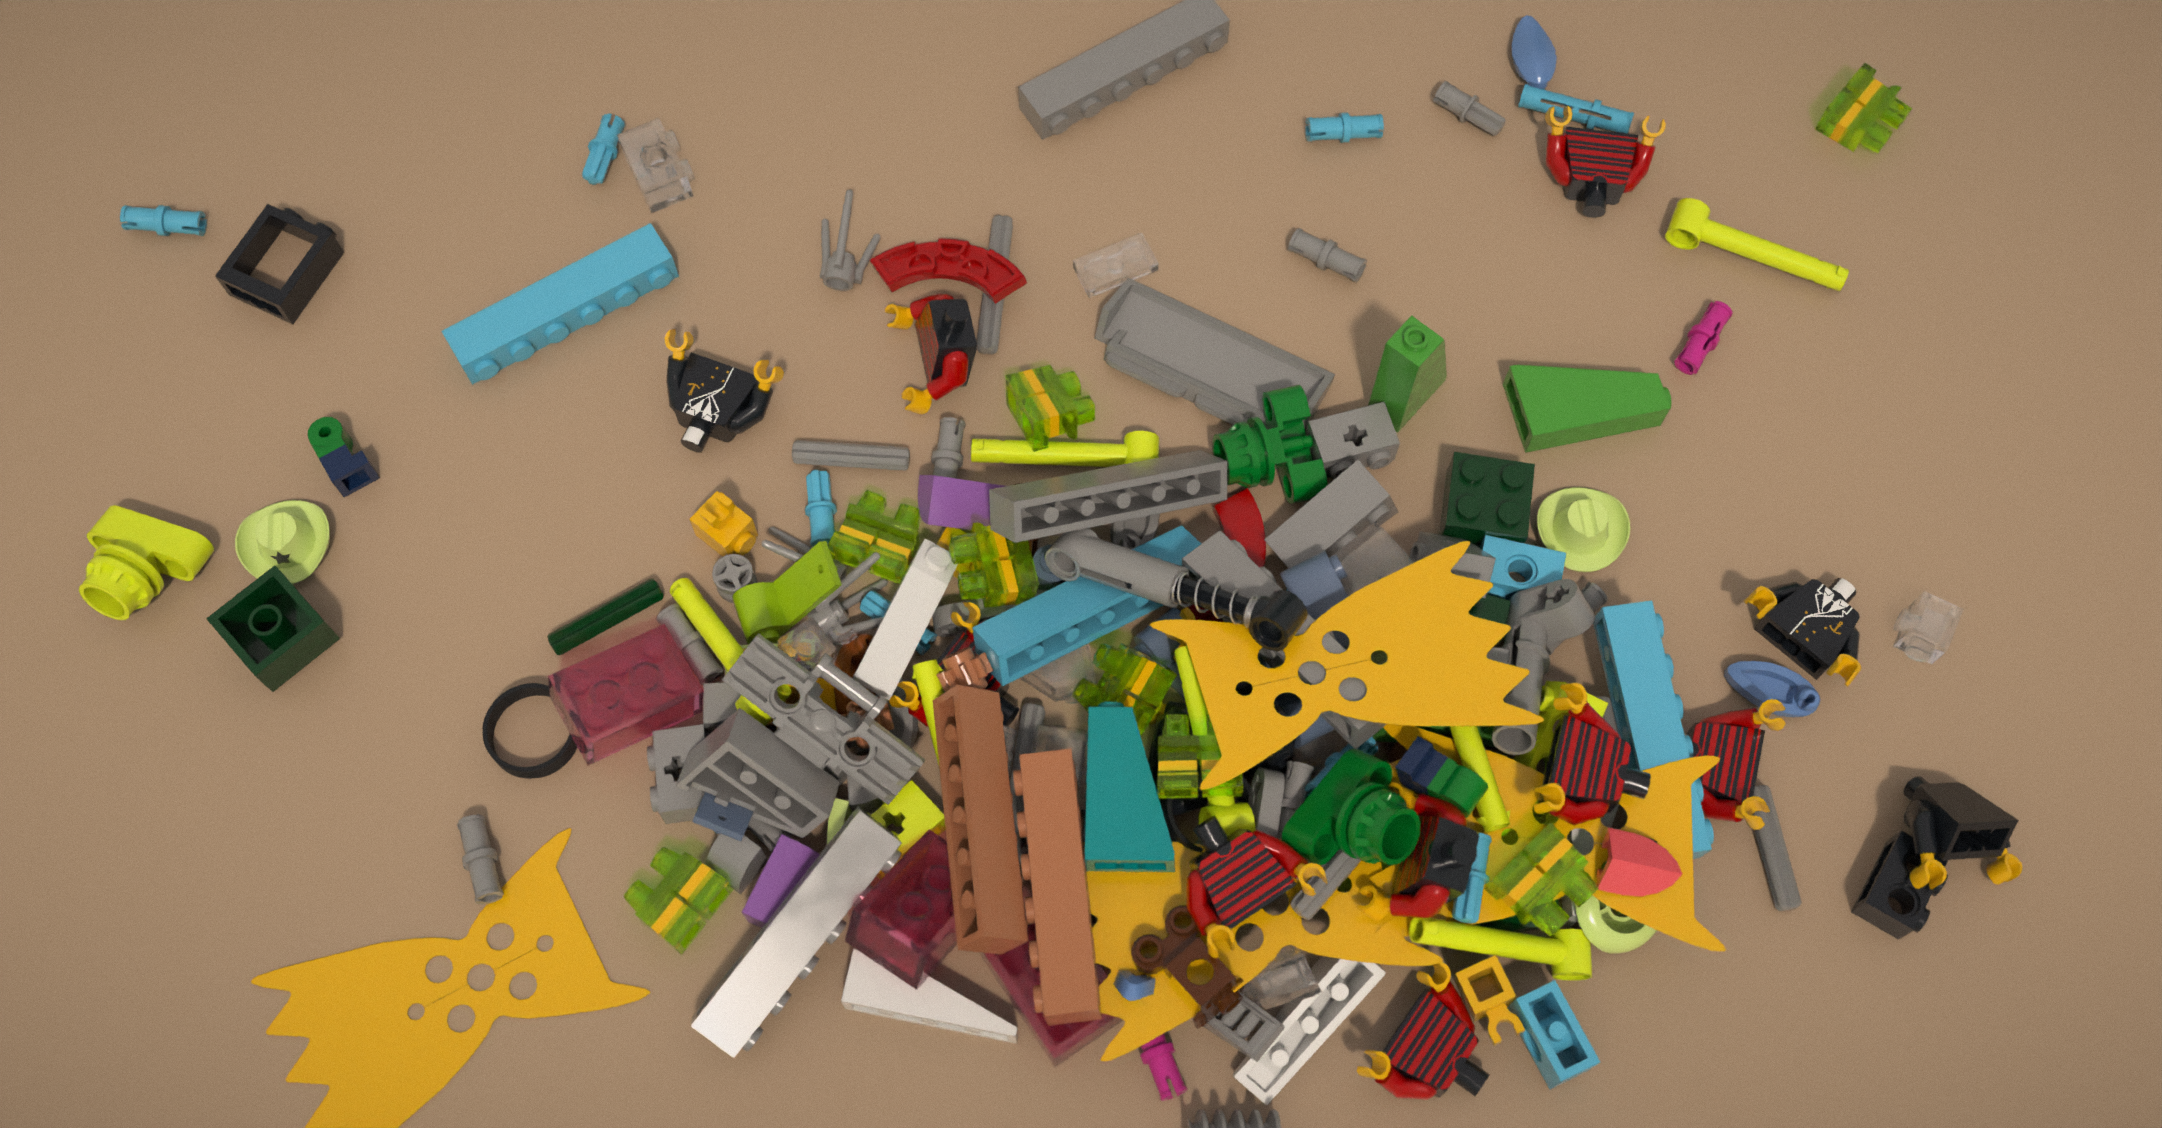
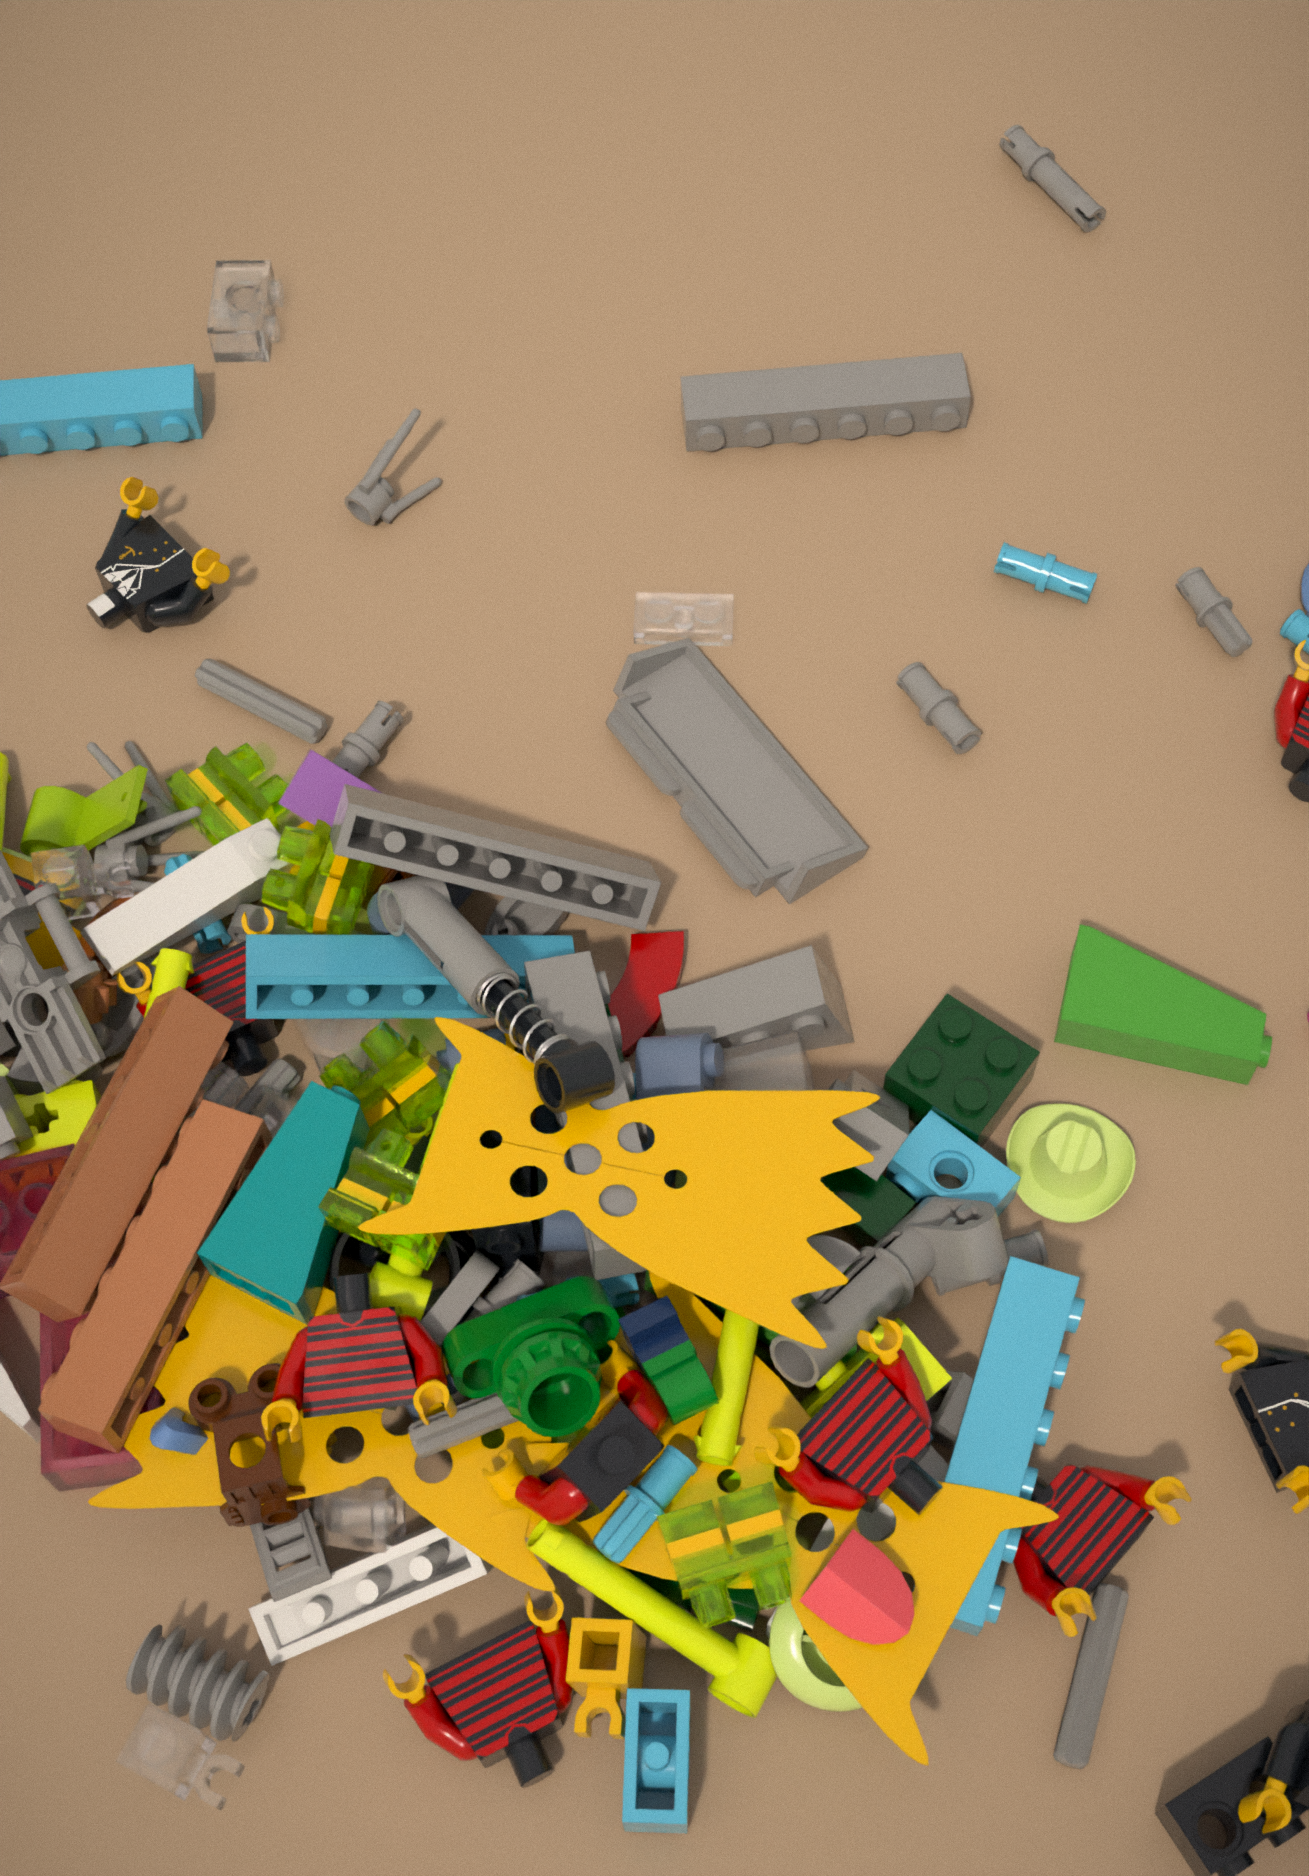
camera: 30 degrees right, 5 degrees down
medium azure axle [582,114,625,185] -> none
yellow brick [689,491,758,557] -> none
light grey wheel [712,554,757,603] -> none
medium azure axle [805,470,837,549] -> none
red tile [870,238,1027,304] -> none
torso [885,294,977,414] -> none
nougat gear [937,646,993,692] -> none
neon yellow piece [971,431,1160,467] -> none
light grey axle [977,215,1013,355] -> none
clear neon green hips [1005,365,1095,452] -> none
dark pink pin [1140,1034,1188,1101] -> none
green beam [1212,385,1328,504] -> none
light grey brick [1306,402,1400,479] -> none
bright green slope [1368,315,1447,433] -> none
medium blue arm [1724,661,1820,717] -> none

